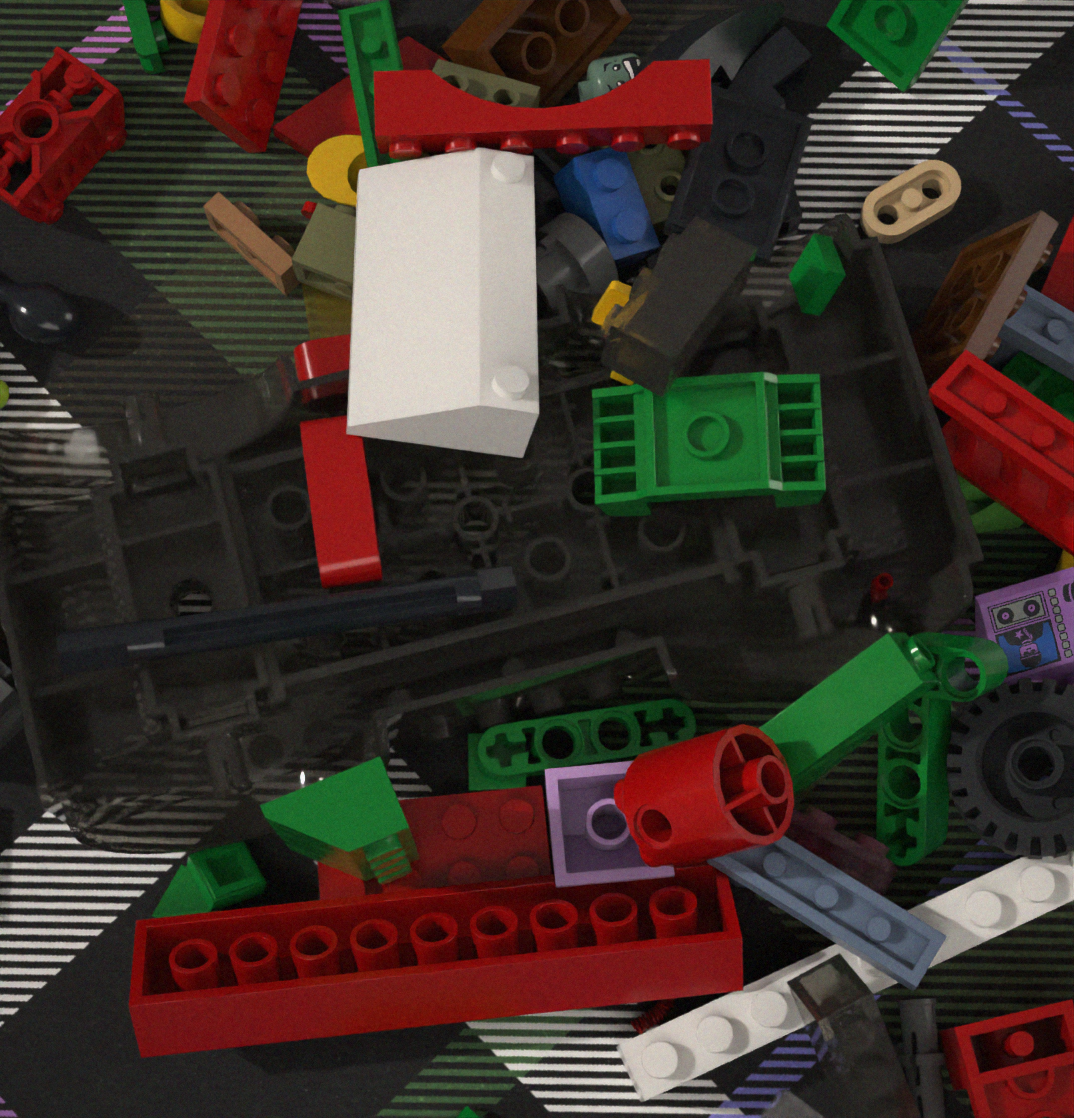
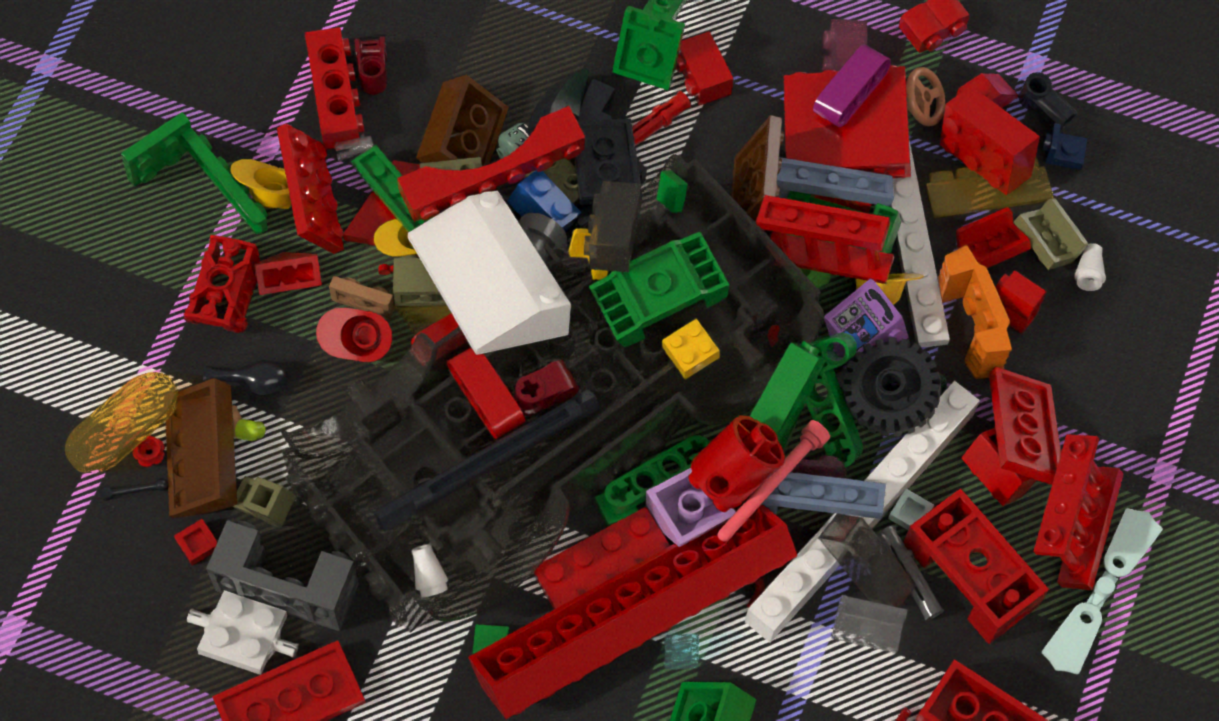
camera: 25 degrees left, 10 degrees down
green tile [186,837,267,912] -> none
green slope [260,756,420,885] -> none
tan plate [860,160,961,244] -> none
none -> red slope [254,252,322,295]
none -> red piece [316,307,392,362]
none -> white cone [412,544,448,597]
none -> dark red piece [514,360,580,416]
none -> red pin [632,91,691,147]
none -> yellow piece [662,318,720,379]
none -> clear light blue slope [664,634,699,670]
none -> red brick [675,31,734,106]
none -> coral piece [718,420,830,542]
none -> light aqua tile [888,489,934,530]

